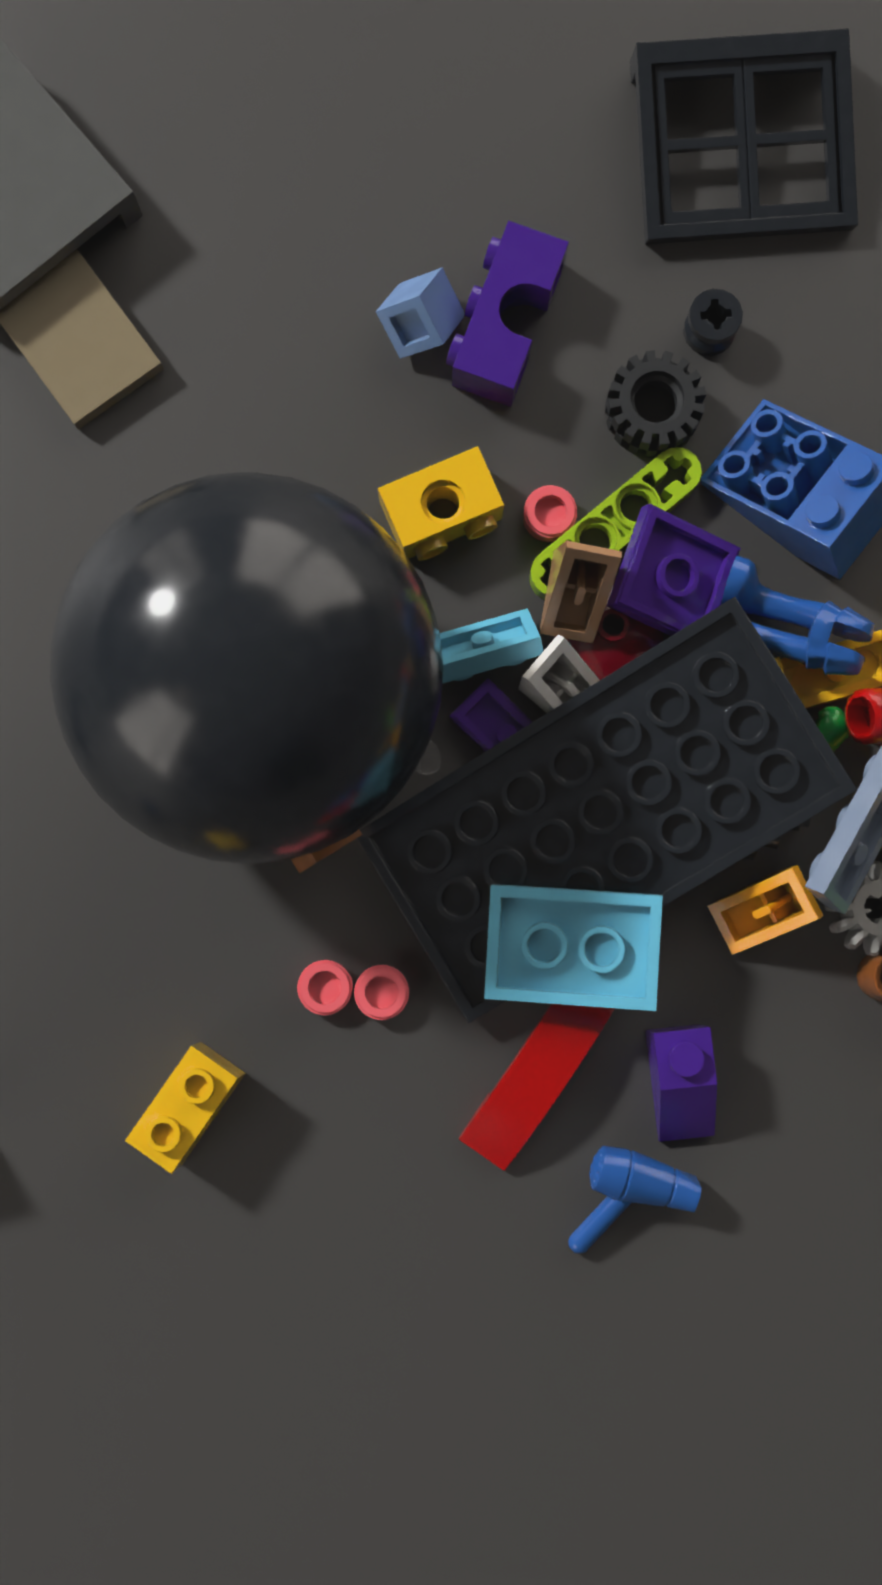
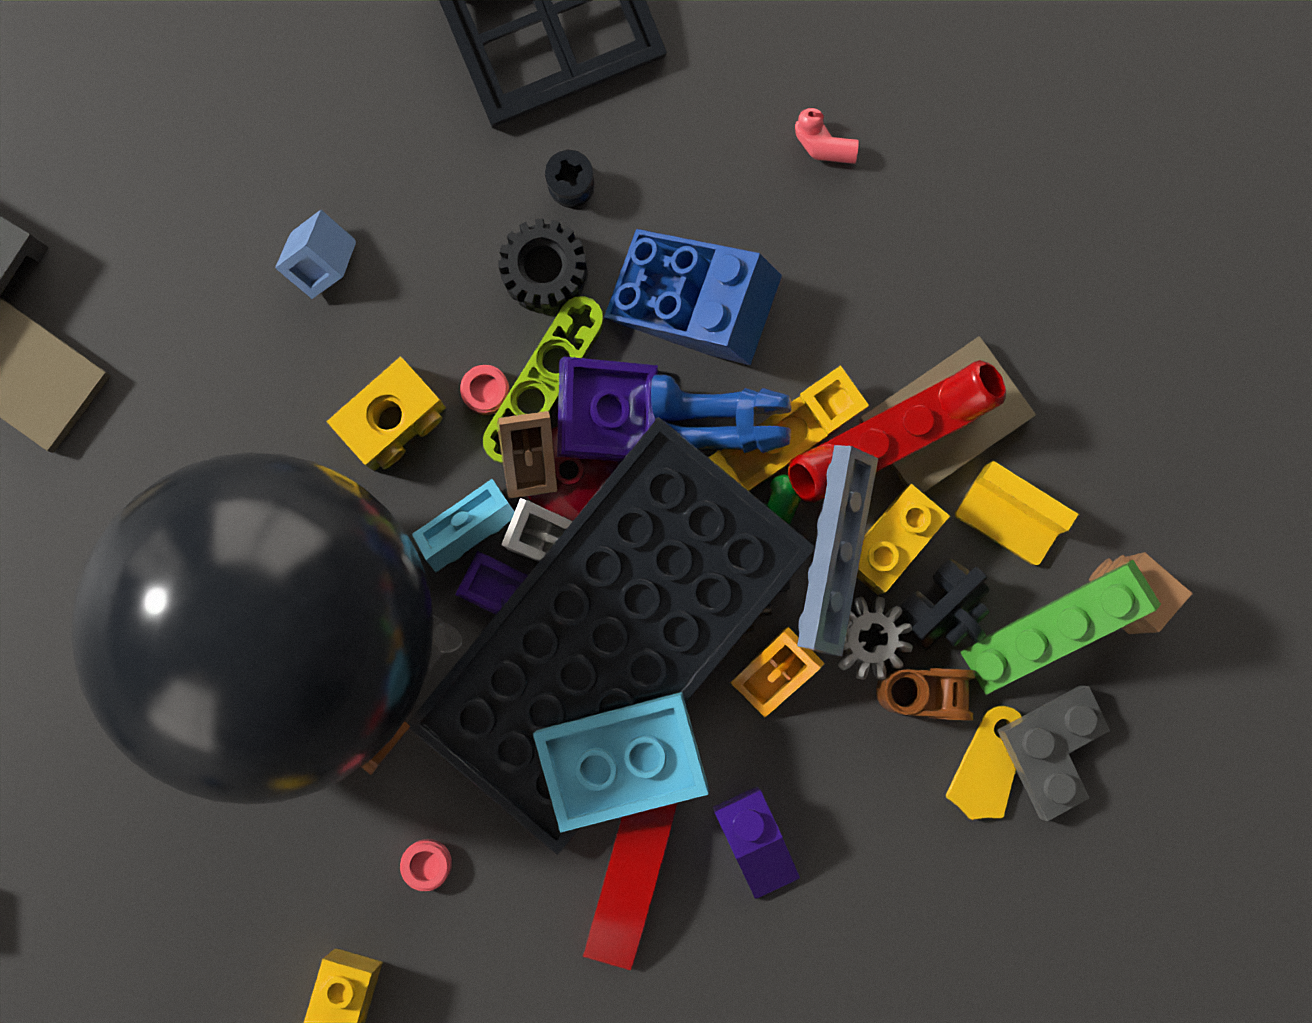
camera: 15 degrees left, 0 degrees up
coral tile [354,965,410,1020] -> none
dark purple arch [446,220,569,407] -> none
blue piece [568,1145,702,1254] -> none

